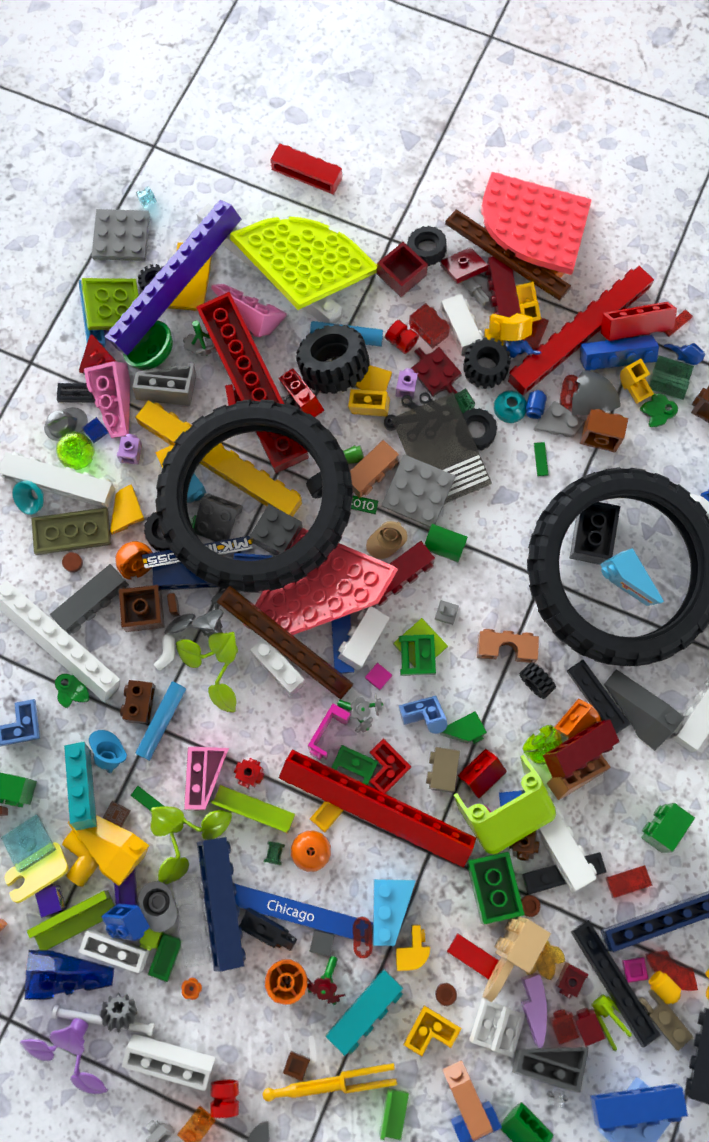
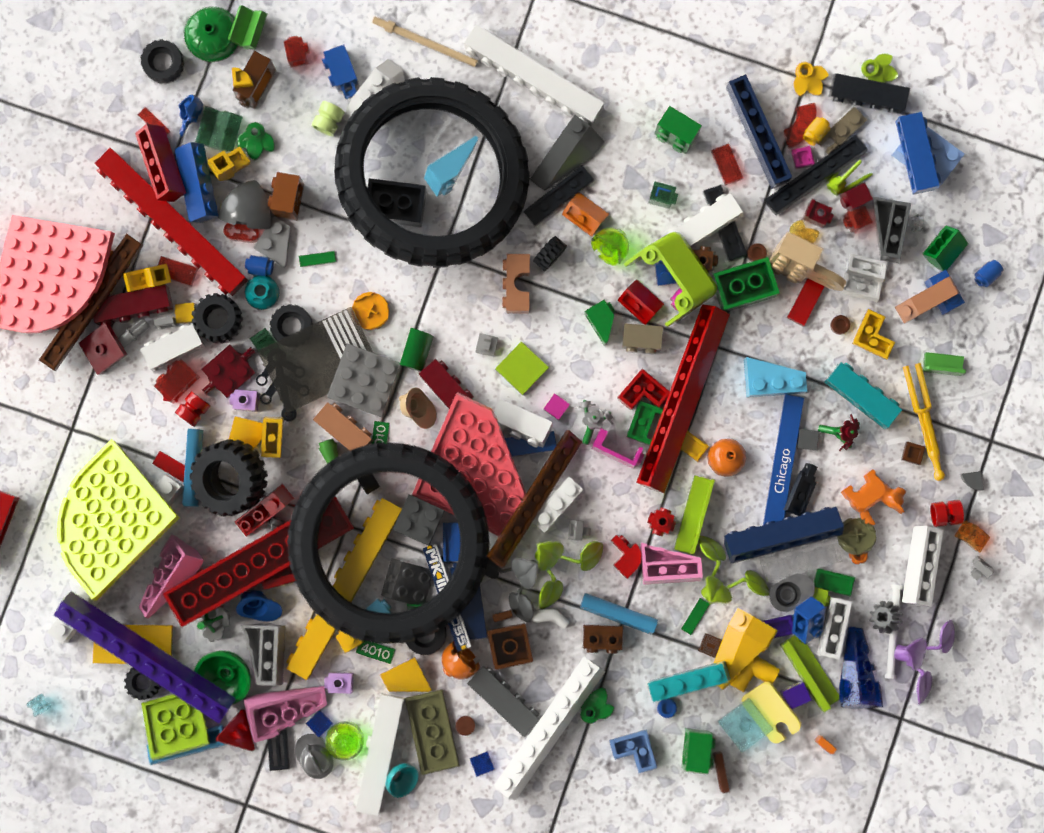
camera: 95 degrees left, 10 degrees up
dark azure piece [89,730,127,773] -> none
light grey plate [91,209,150,261] -> none
clear green bush [263,841,285,865] -> none
orange cylinder [265,959,307,1005] -> none
clear red beam [353,916,373,959] -> none
dark red piece [377,242,428,297] -> none
yellow brick [396,924,430,971] -> none
green plate [399,634,436,676] -> none
medium blue brick [399,696,447,734] -> none
black tyre [407,226,447,266] -> none
yellow brick [489,313,533,341] -> none
blue piece [504,340,541,358] -> none
lavender slope [521,973,547,1048] -> none
dark red brick [543,720,620,779] -> none
nougat slope [546,754,611,800] -> none
none -> red sticker [152,451,185,482]
none -> light grey tile [154,316,177,329]
none -> blue piece [236,590,282,622]
none -> yellowish green wheel [311,101,345,136]
none -> light orange tile [351,292,390,330]
none -> green sticker [356,640,395,664]
none -> clear blue tile [469,751,495,777]
none -> light grey tile [568,520,591,541]
none -> red brick [610,535,641,579]
none -> clear green brick [648,181,678,209]
none -> blue tile [657,698,677,718]
none -> olive tile [837,518,876,555]
none -> orange animal [841,469,906,525]

